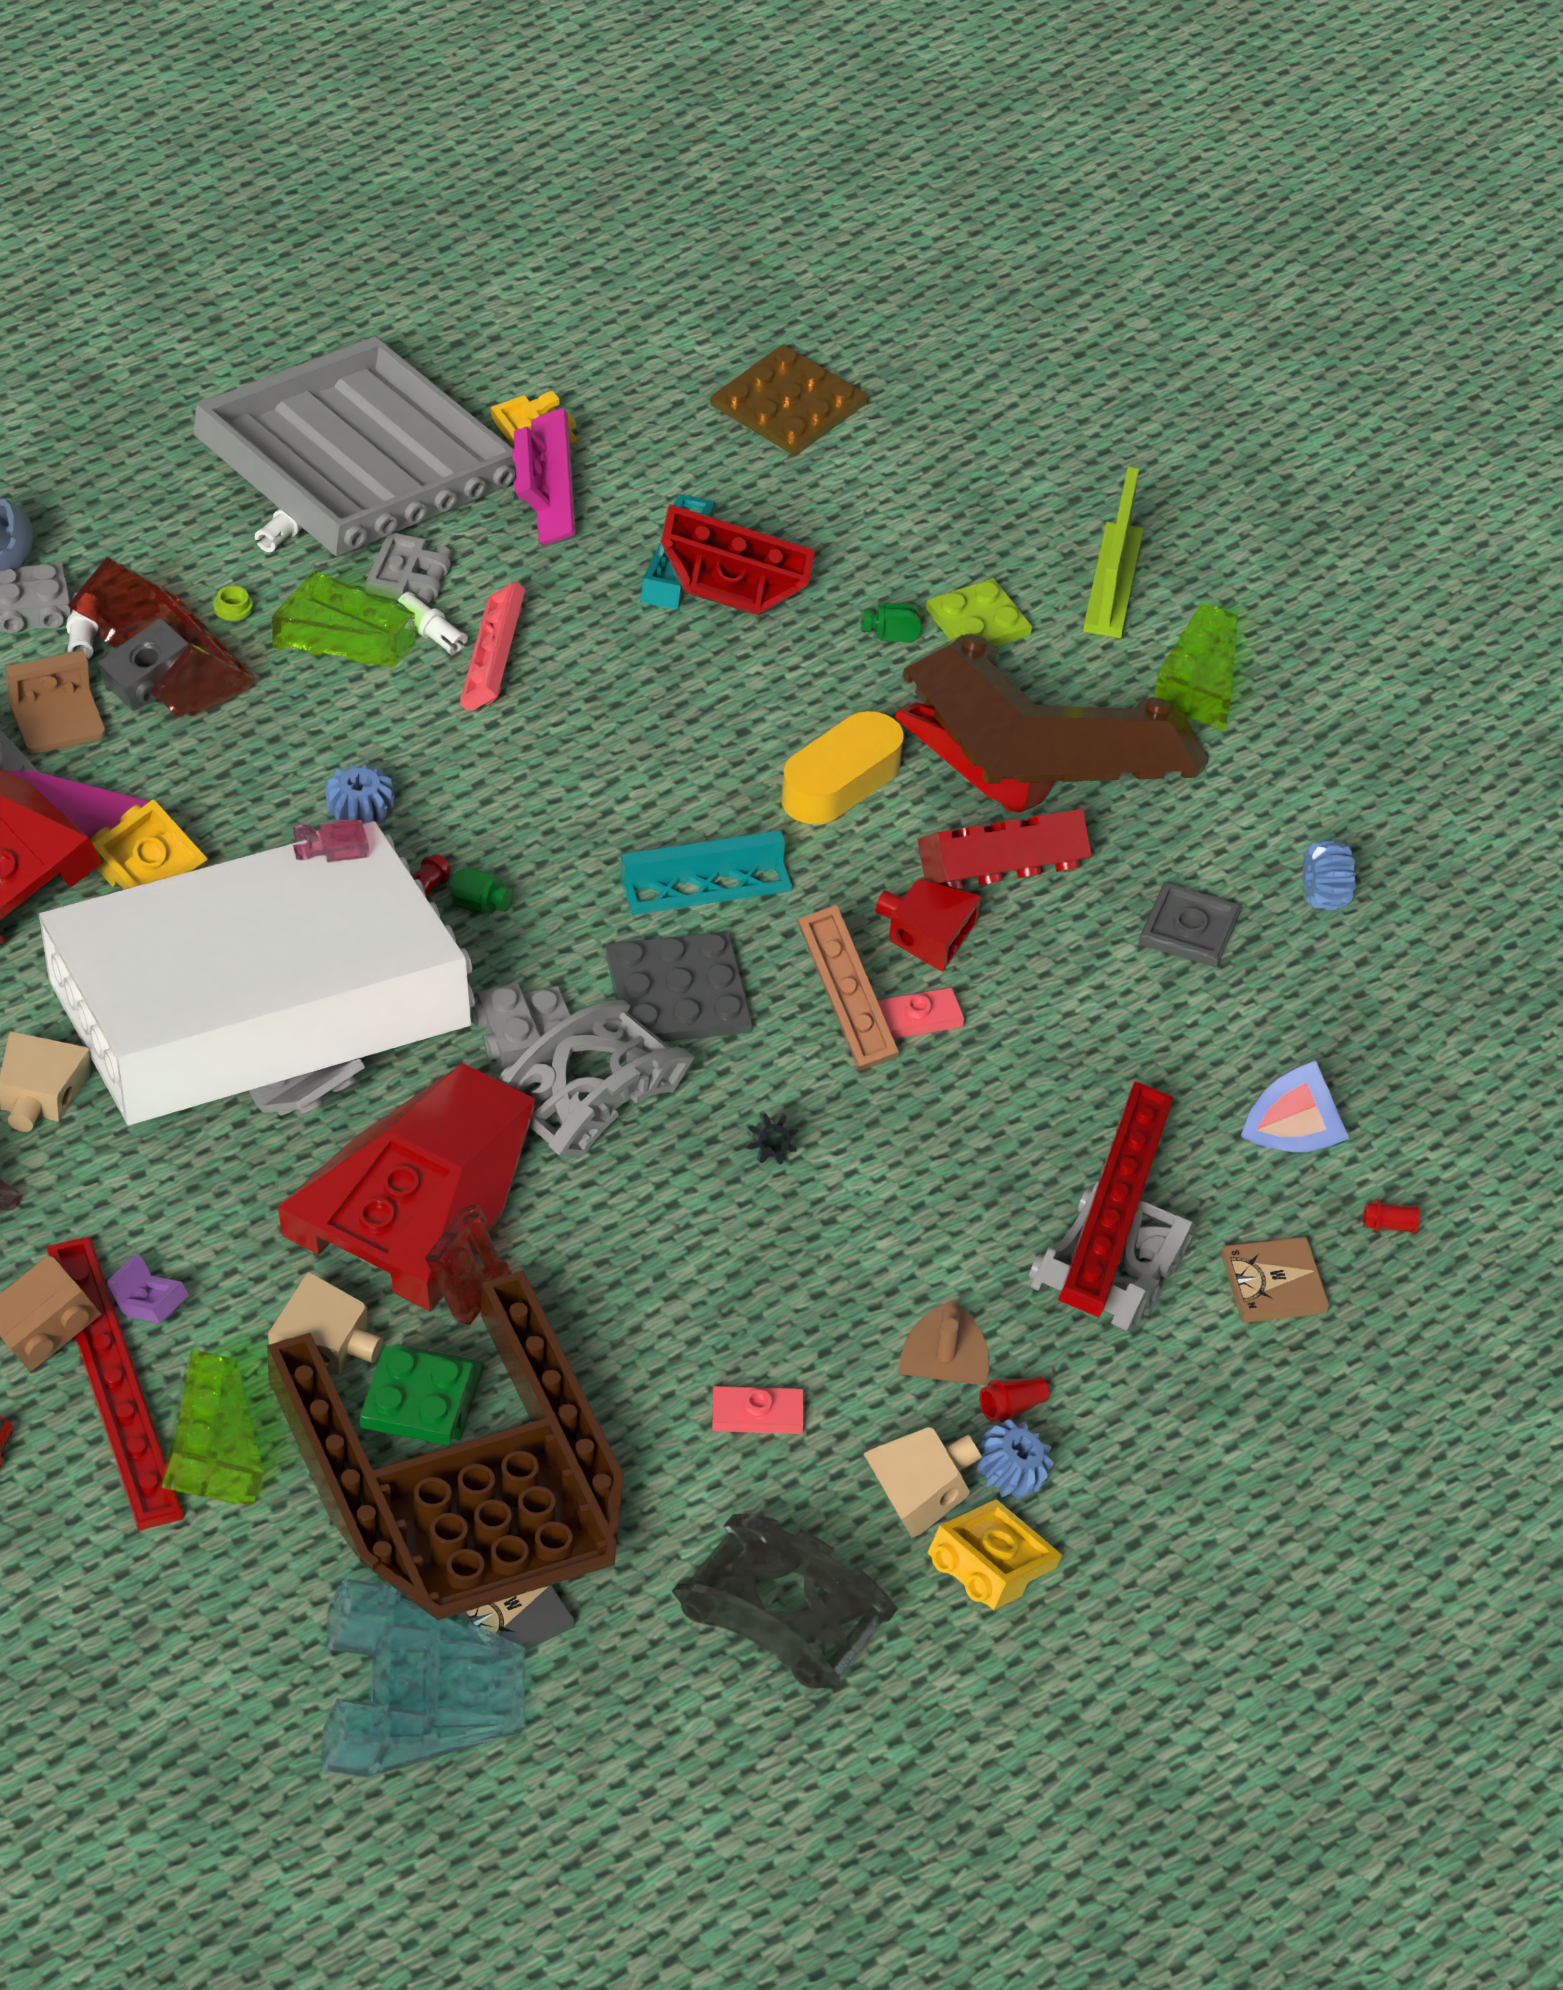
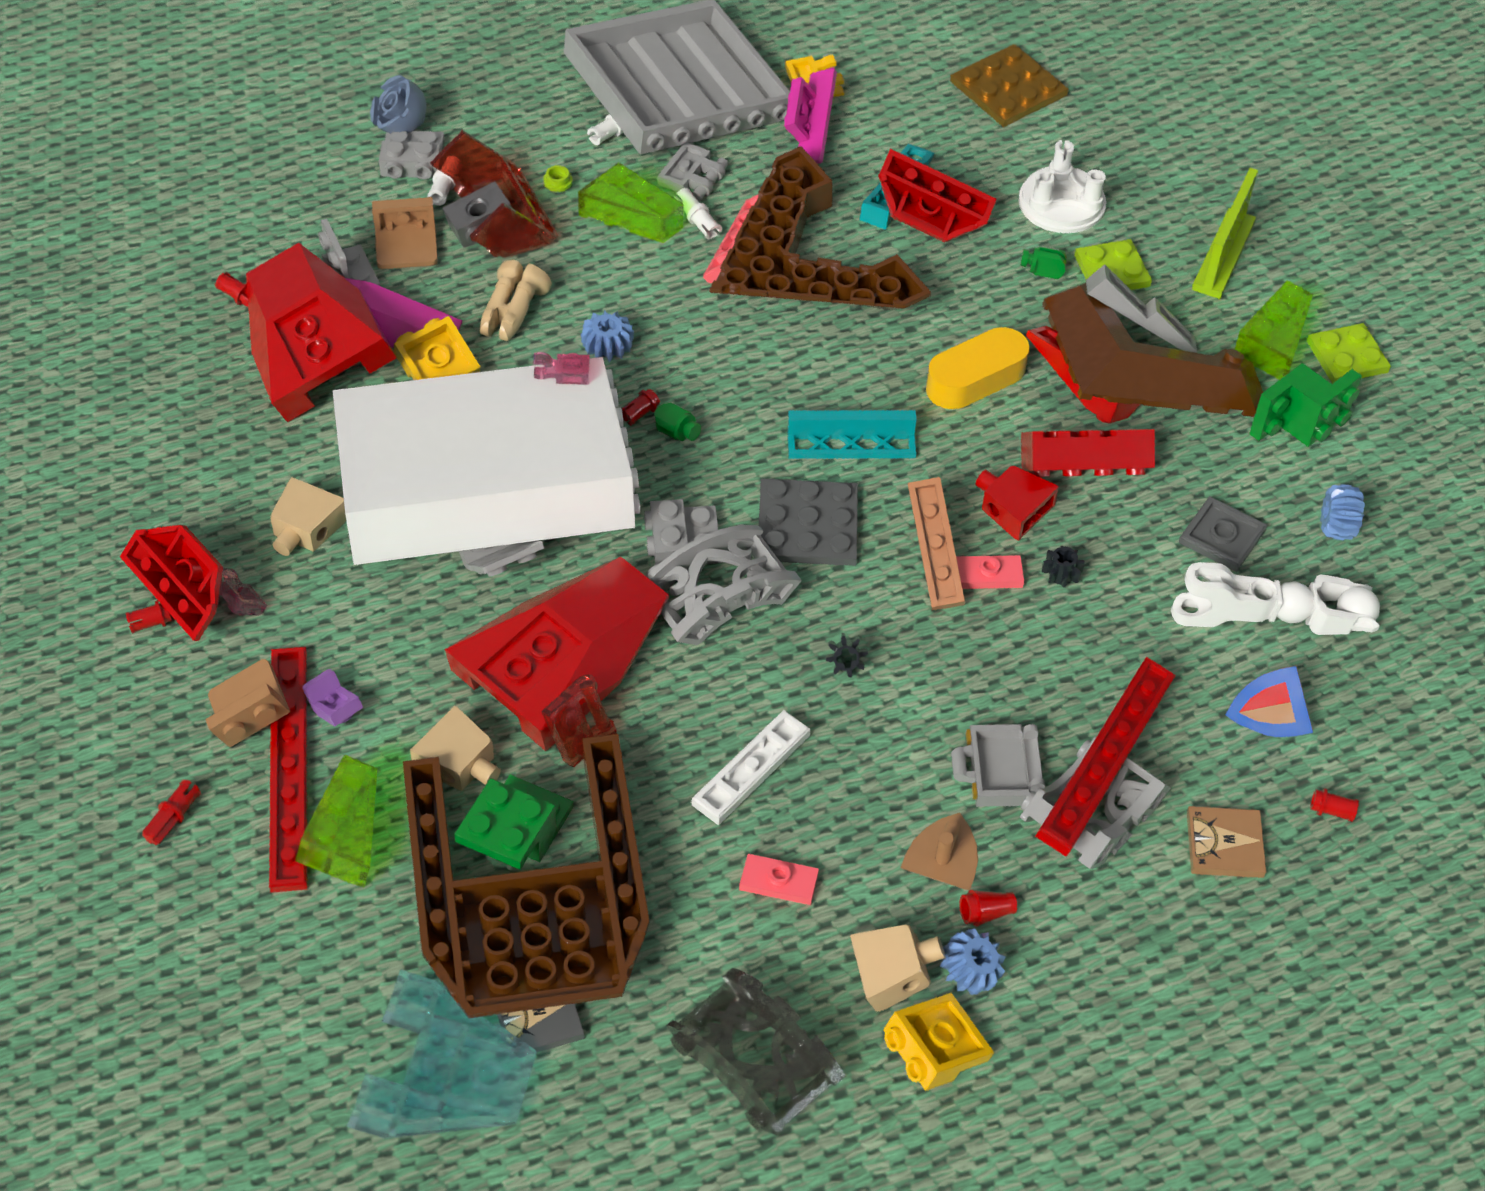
camera: 15 degrees right, 5 degrees up
none -> tan piece [480,260,552,341]
none -> white plate [692,710,811,826]
none -> reddish brown wedge [710,146,931,310]
none -> light grey piece [951,724,1045,807]
none -> white piece [1019,140,1106,233]
none -> black gear [1042,545,1085,588]
none -> light grey slope [1086,265,1197,353]
none -> white piece [1171,562,1380,635]
none -> green bracket [1249,363,1362,447]
none -> lime plate [1307,323,1391,384]

